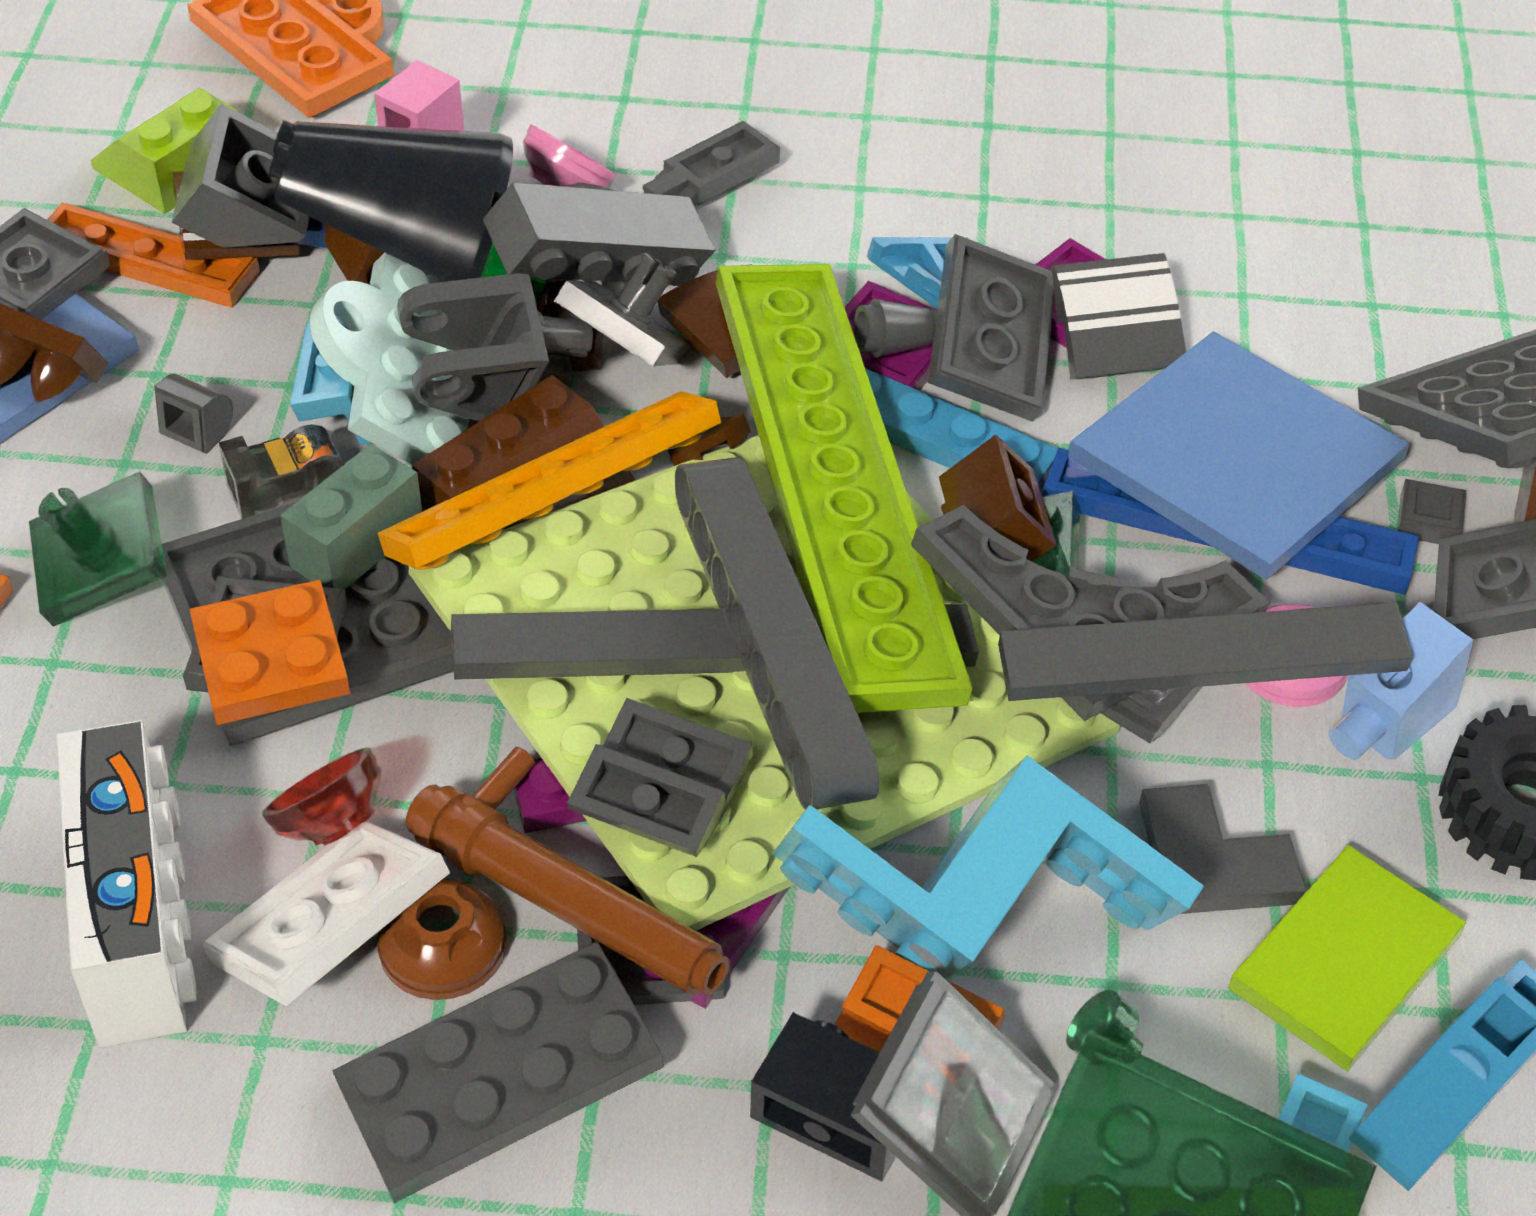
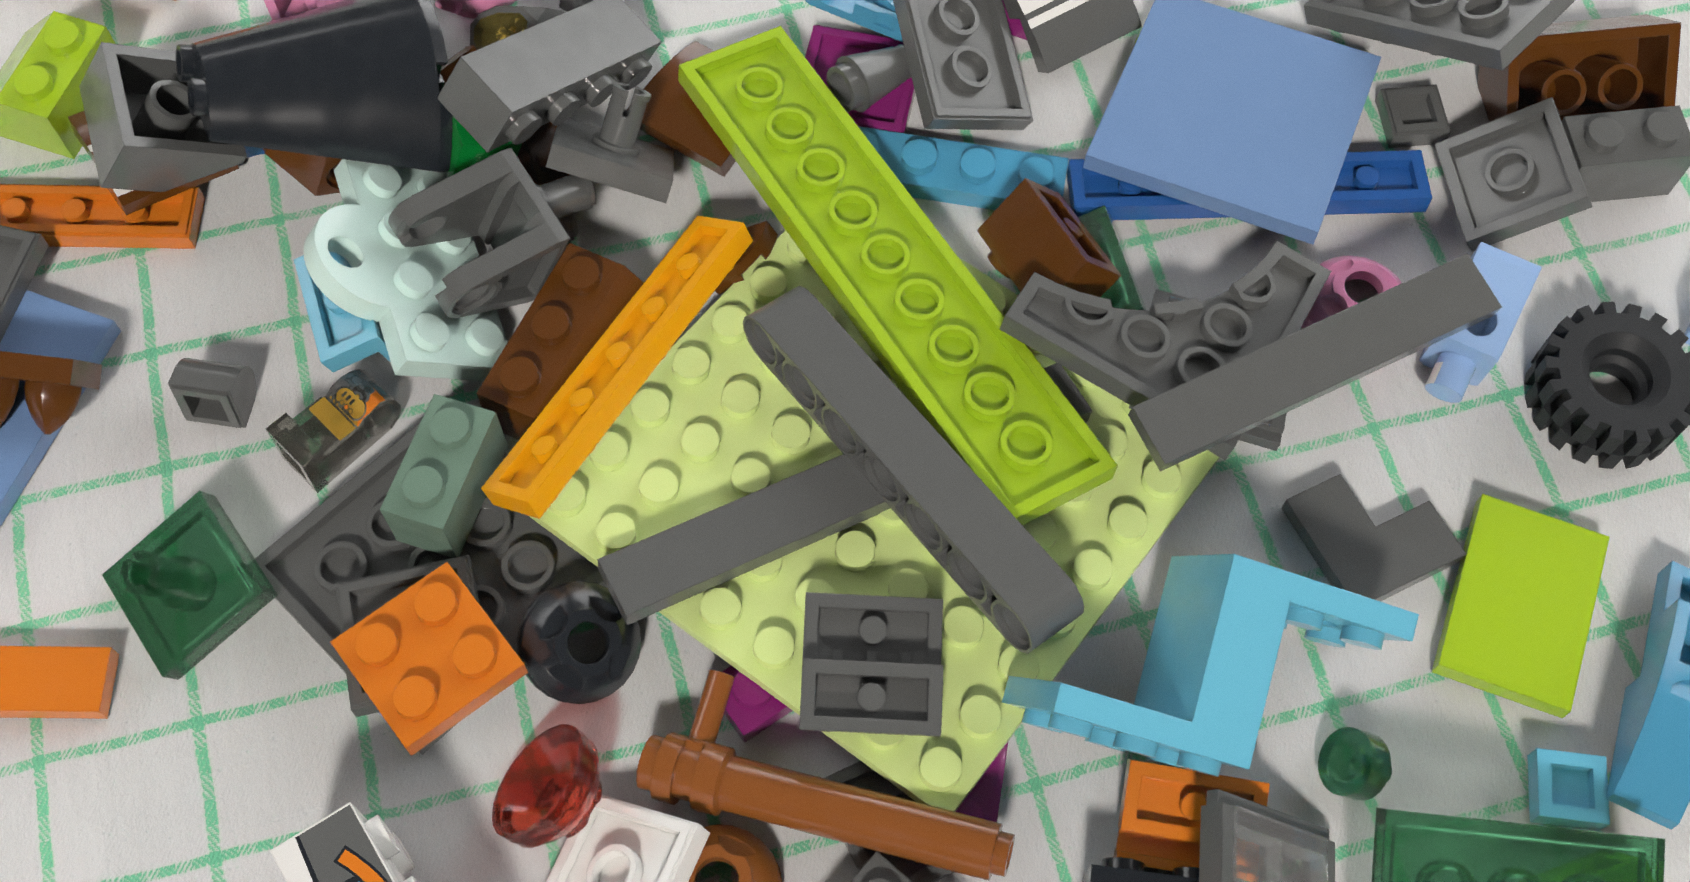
camera: 20 degrees left, 15 degrees up
none -> black piece [517,581,641,704]

